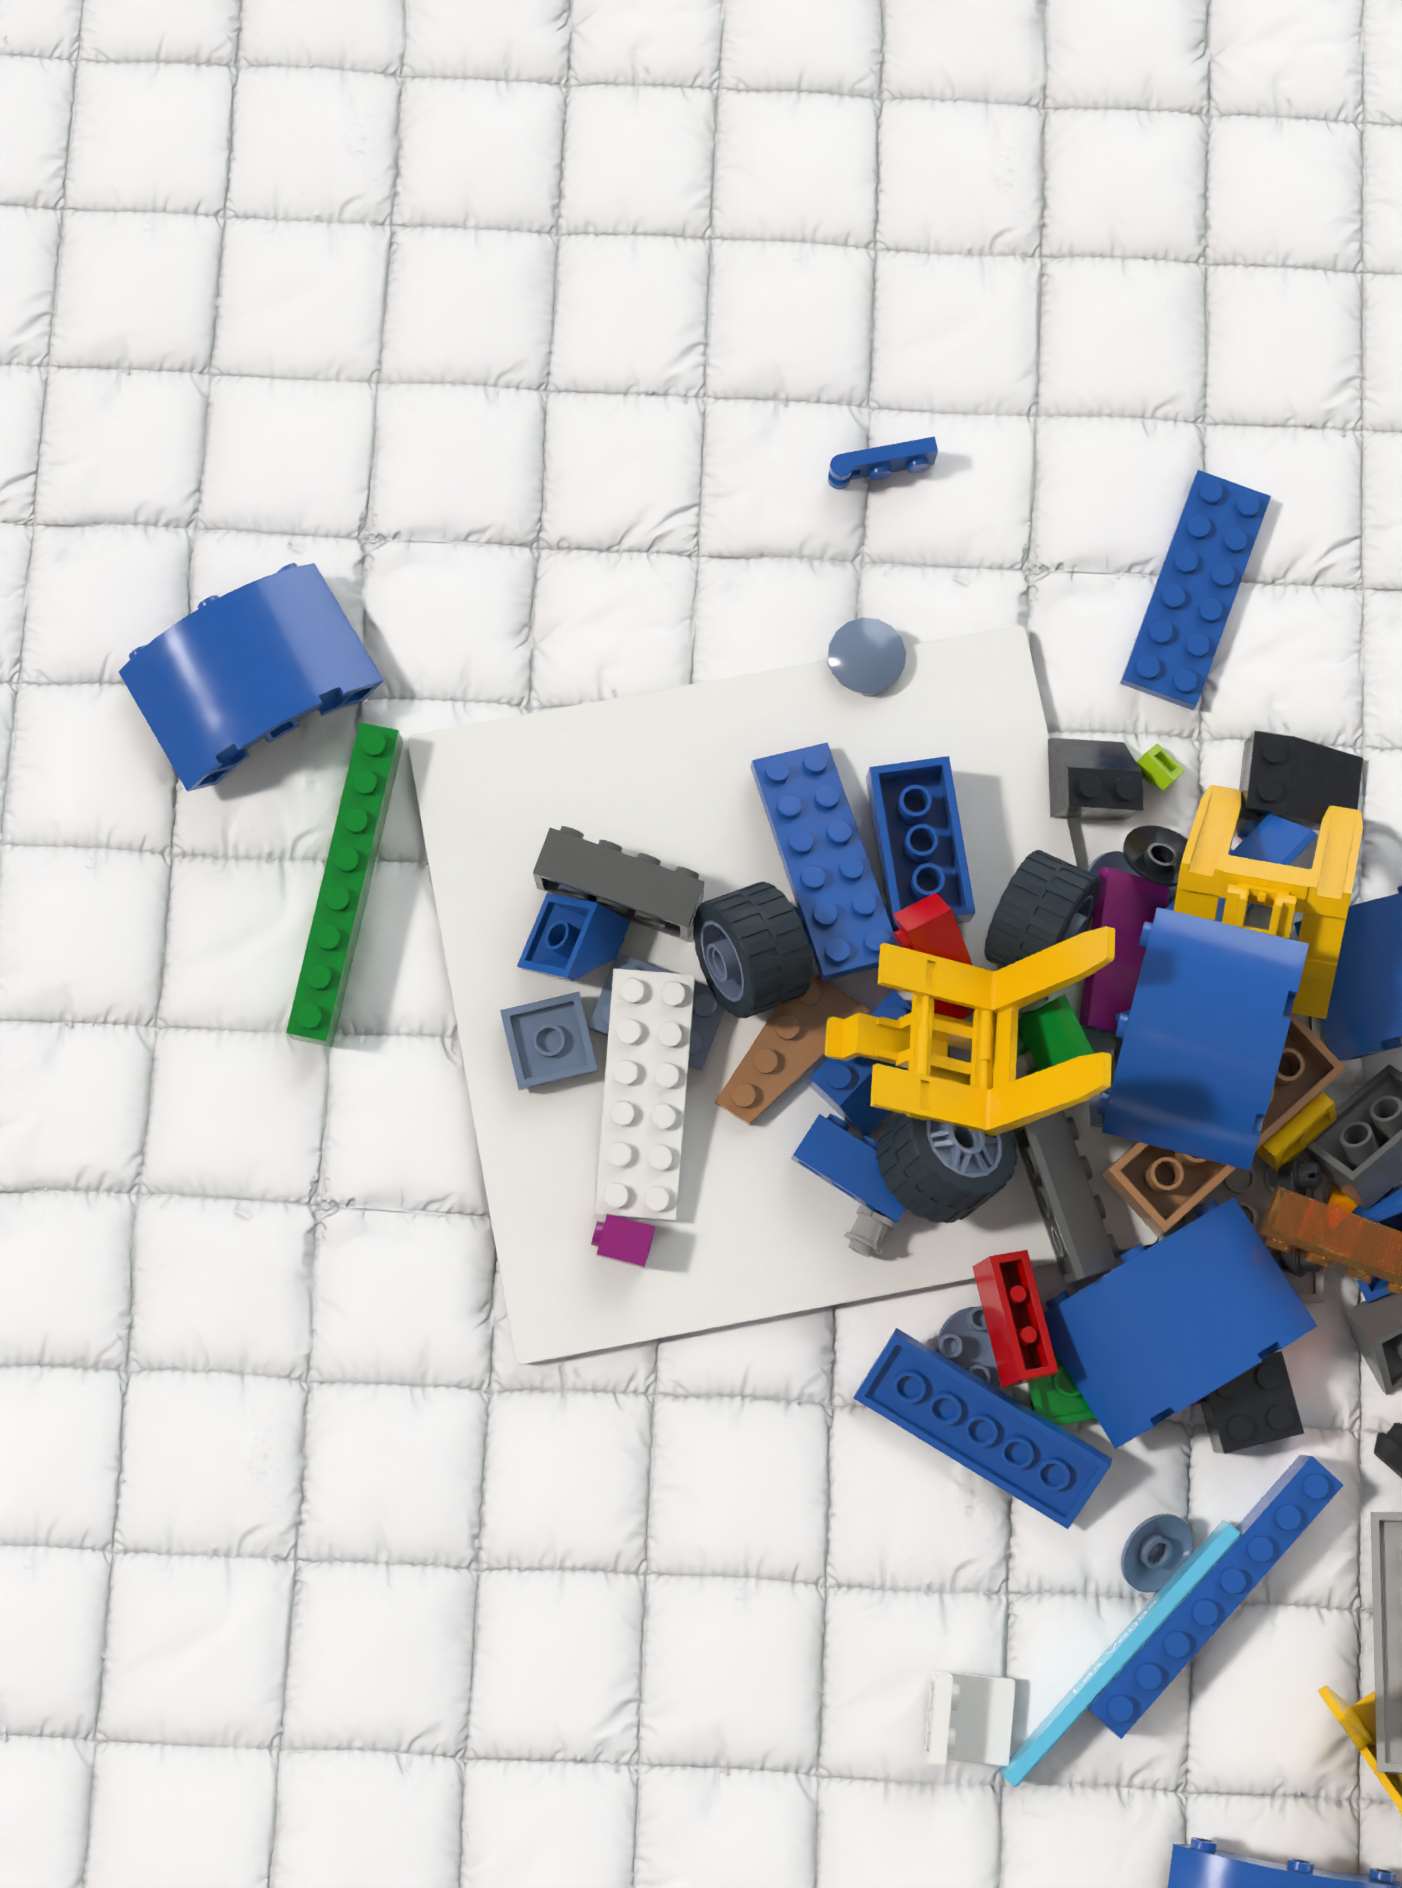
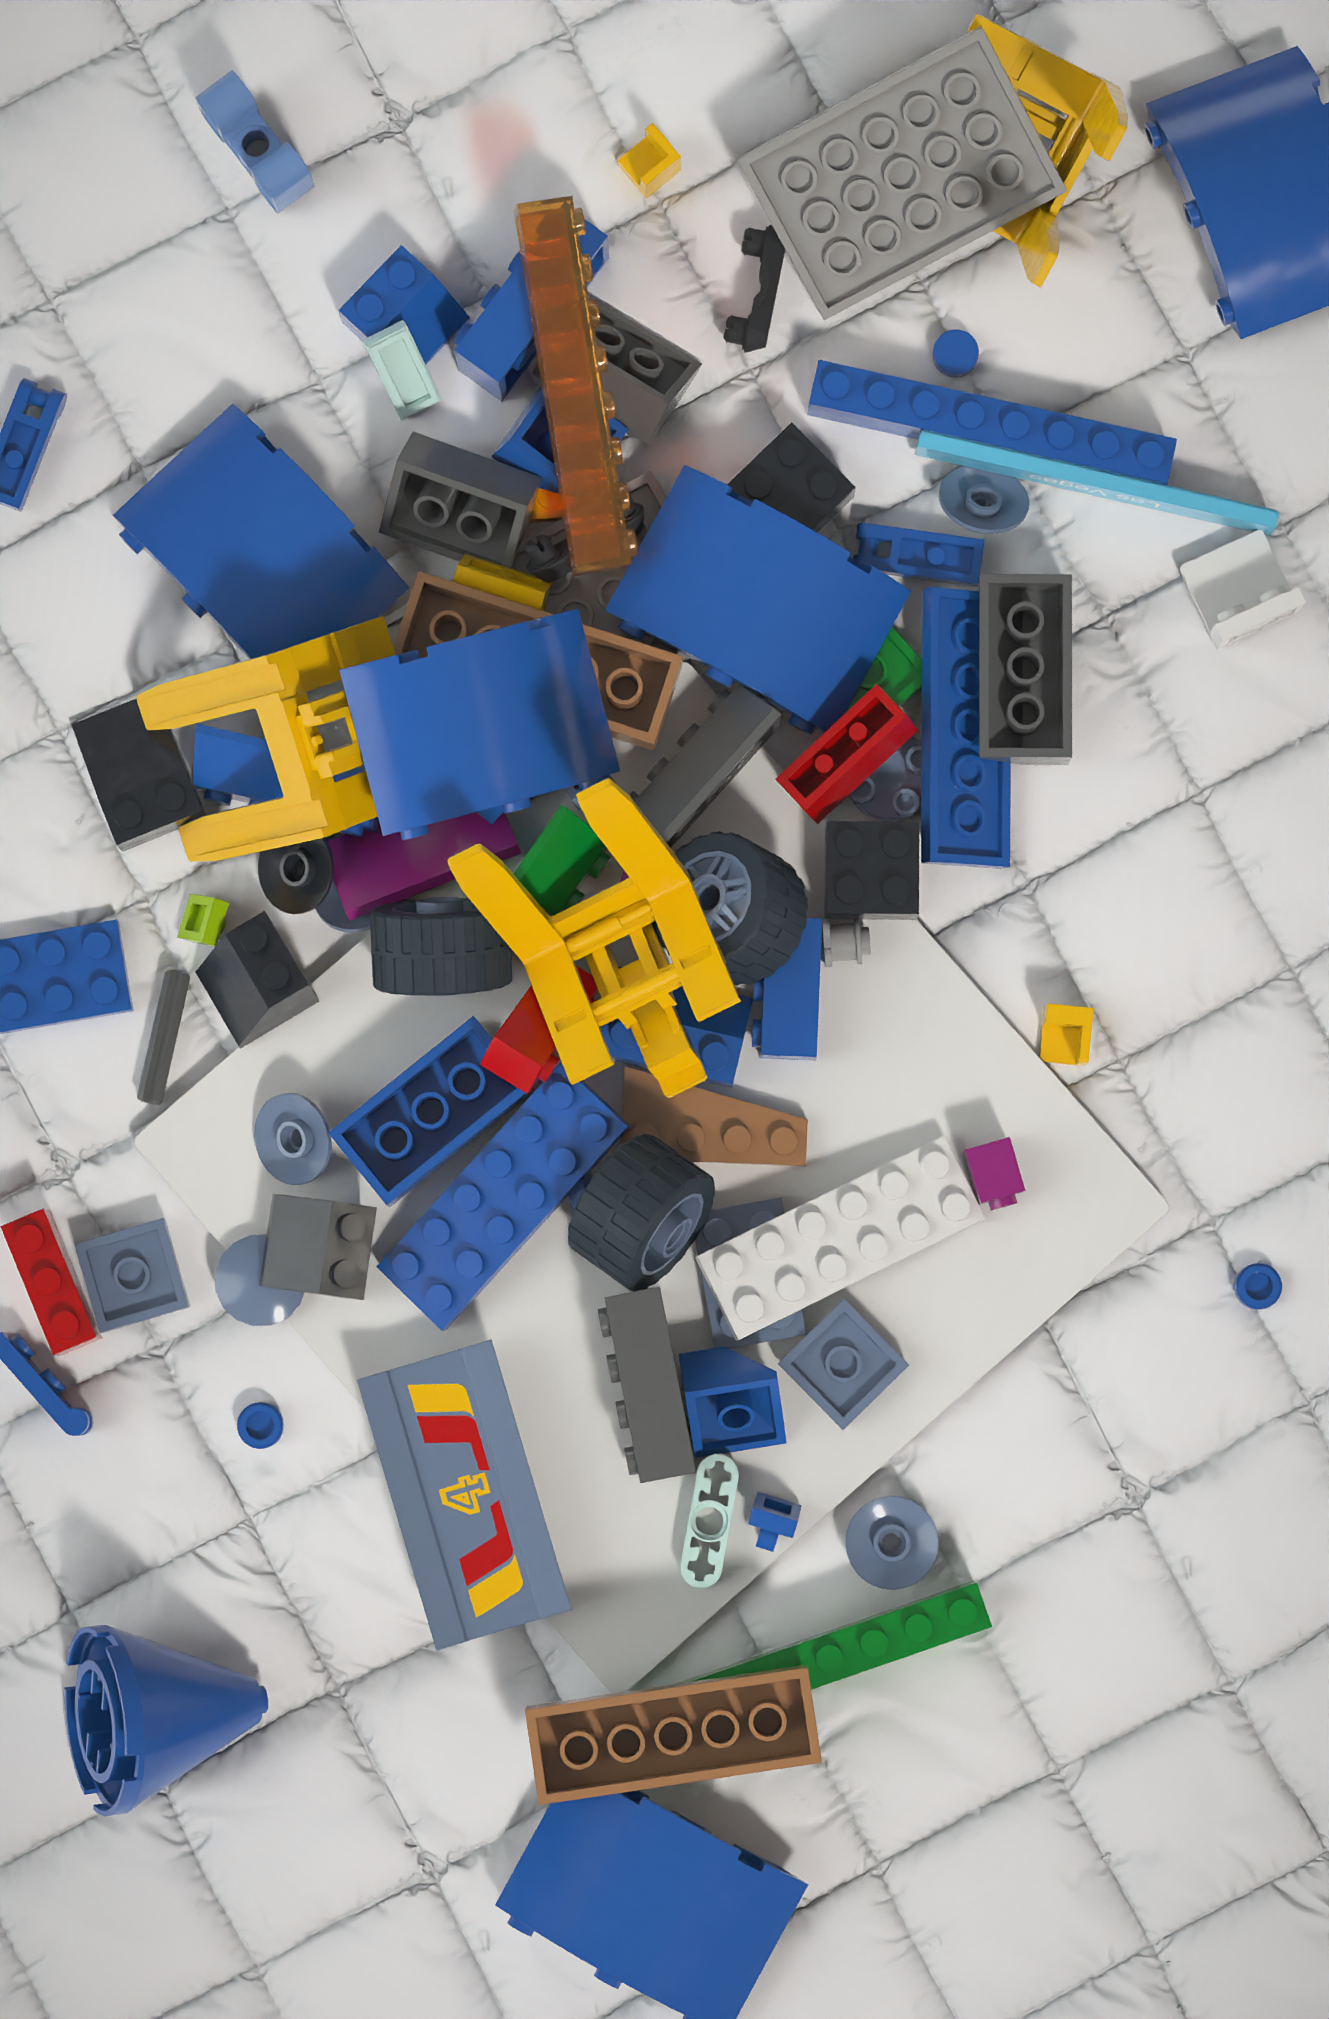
camera: 115 degrees left, 5 degrees up
none -> red brick [0,1208,103,1356]
none -> blue cone [64,1625,268,1817]
none -> sand blue plate [74,1218,190,1333]
none -> dark grey axle [137,969,190,1105]
none -> blue tile [237,1402,284,1449]
none -> sand blue dish [254,1093,332,1185]
none -> slope [259,1194,377,1300]
none -> sand blue hinge [357,1339,572,1651]
none -> medium nougat brick [525,1665,822,1805]
none -> light aqua beam [680,1454,739,1589]
none -> blue tile [748,1491,802,1552]
none -> black brick [824,821,919,920]
none -> sand blue dish [845,1496,939,1590]
none -> blue plate [853,523,985,587]
none -> blue tile [933,329,979,378]
none -> dark grey slope [979,574,1072,765]
none -> yellow panel [1039,1003,1094,1066]
none -> blue tile [1234,1263,1282,1310]

